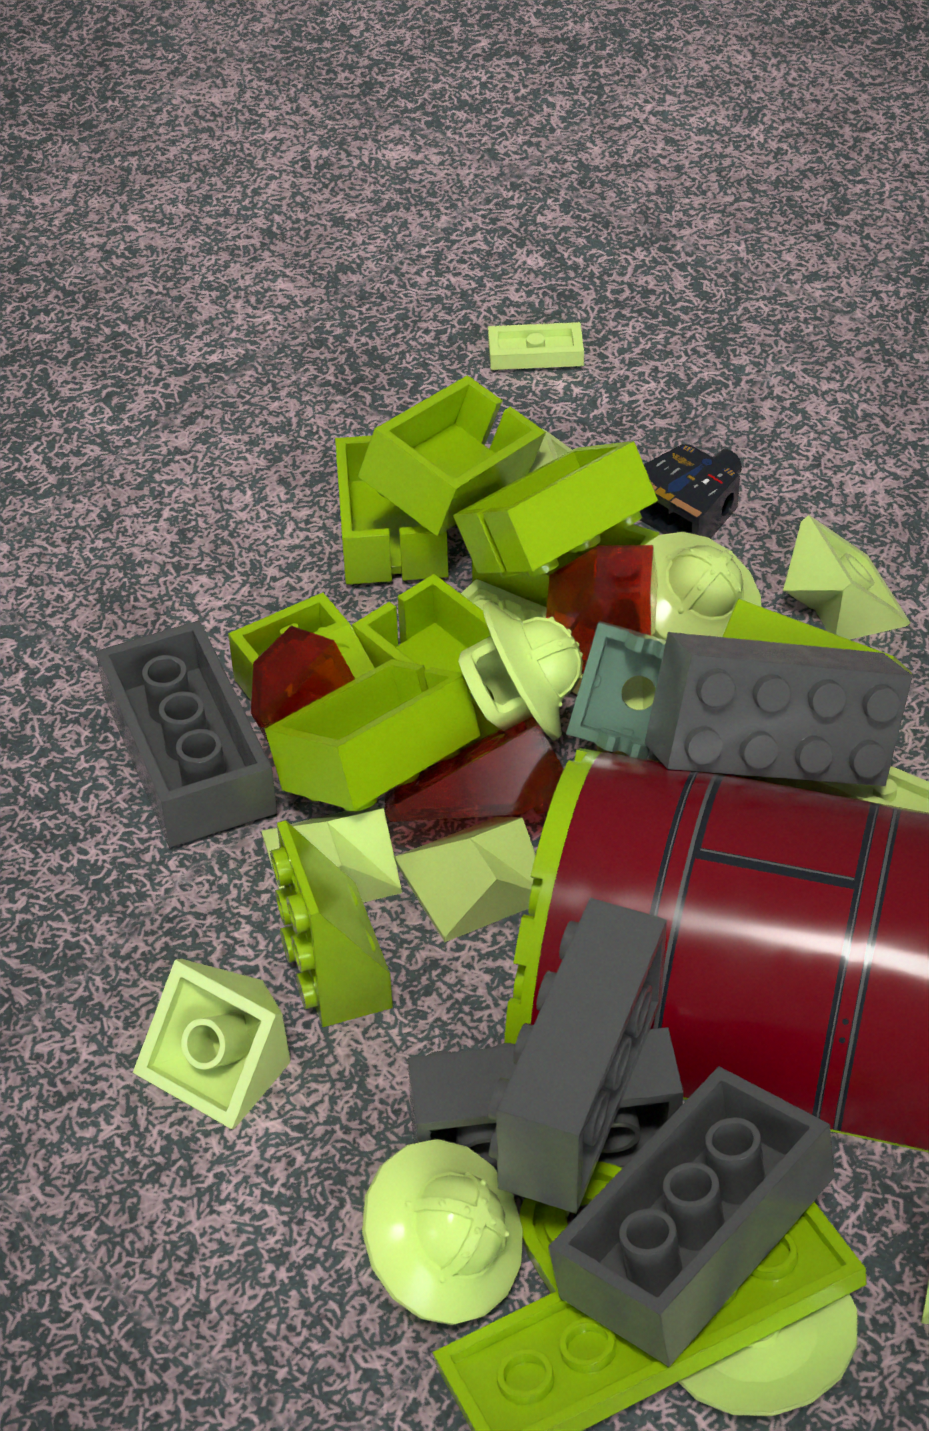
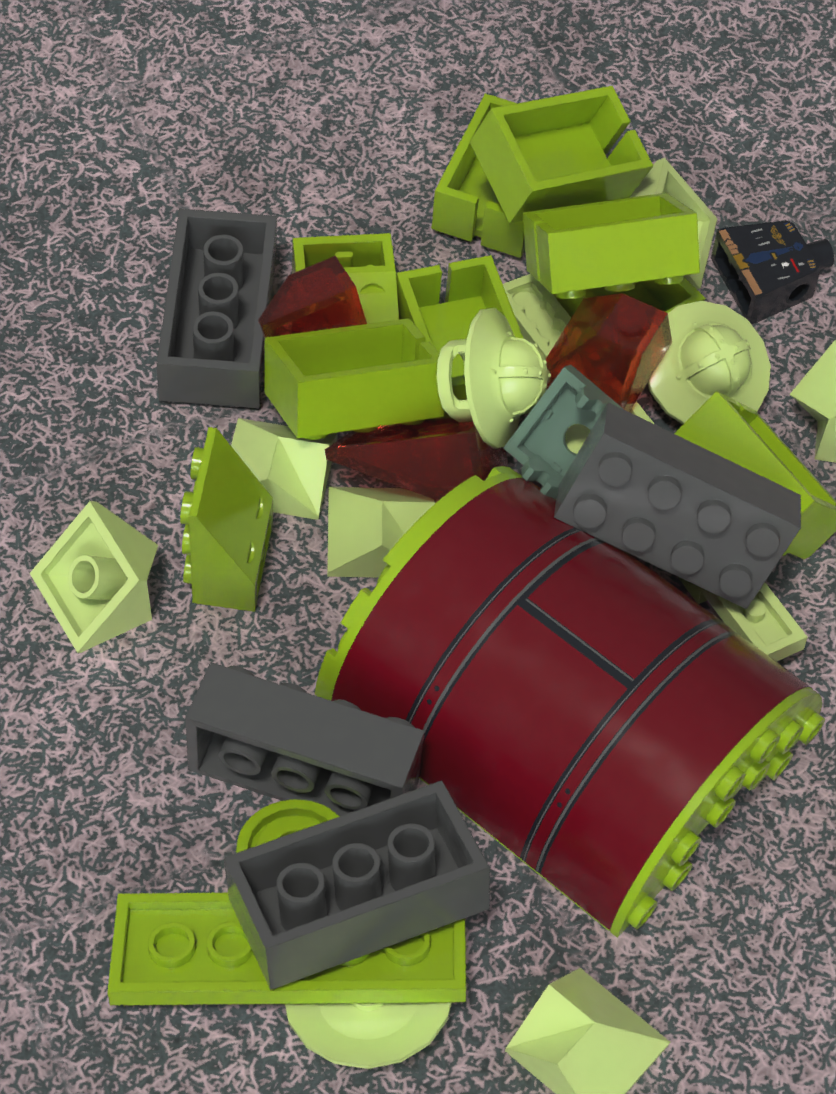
camera: 20 degrees right, 10 degrees up
yellowish green helmet [362,1139,523,1325] -> none
yellowish green plate [488,322,584,370] -> none
dark grey brick [488,898,667,1214] -> none

